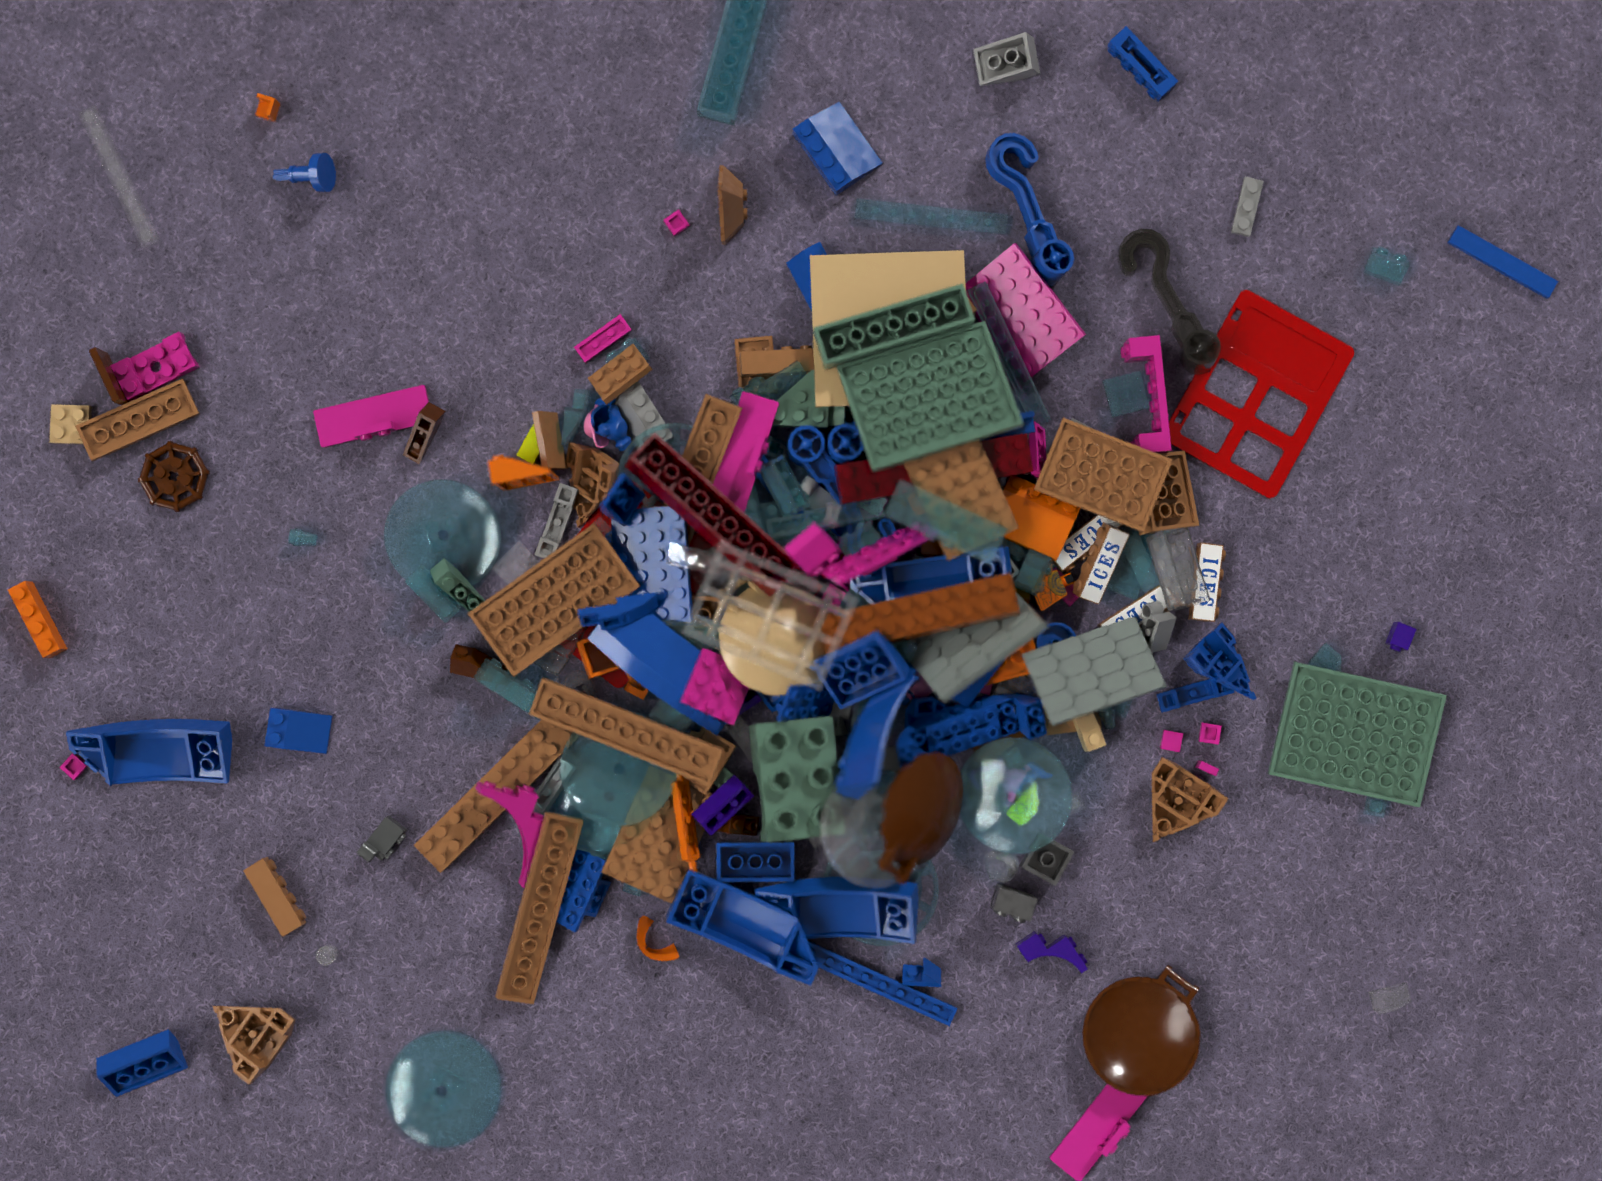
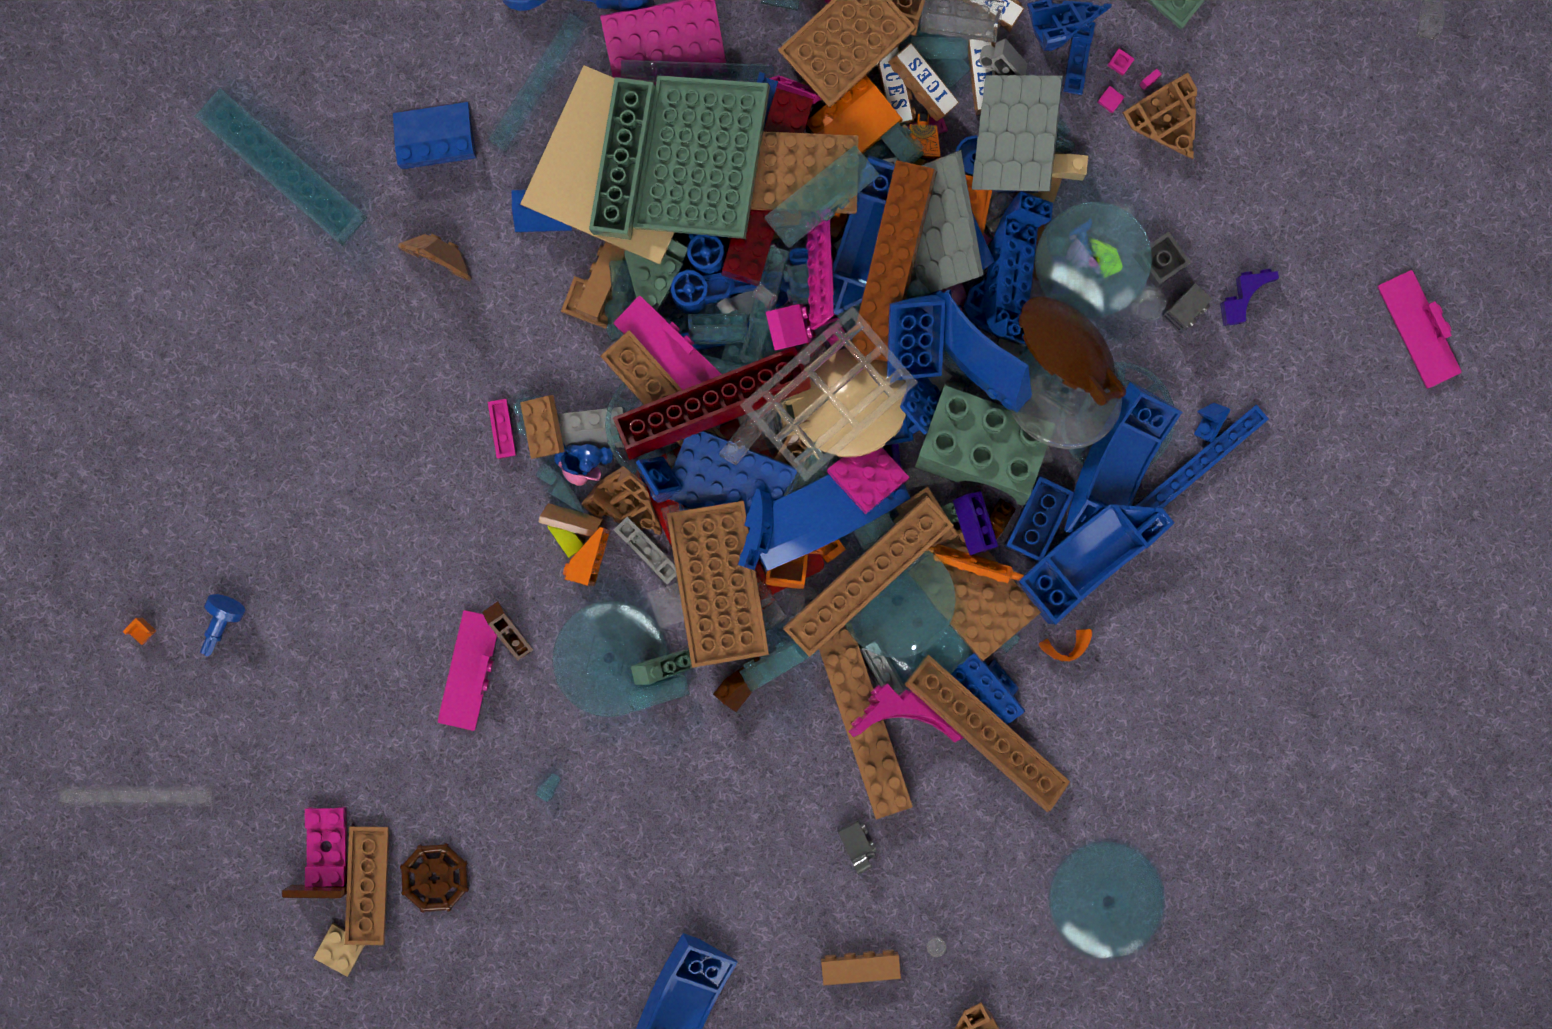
camera: 65 degrees left, 0 degrees up
blue slope [264,707,333,754] -> none
dark pink tile [663,210,690,237] -> none
reddish brown dish [1082,964,1200,1096] -> none

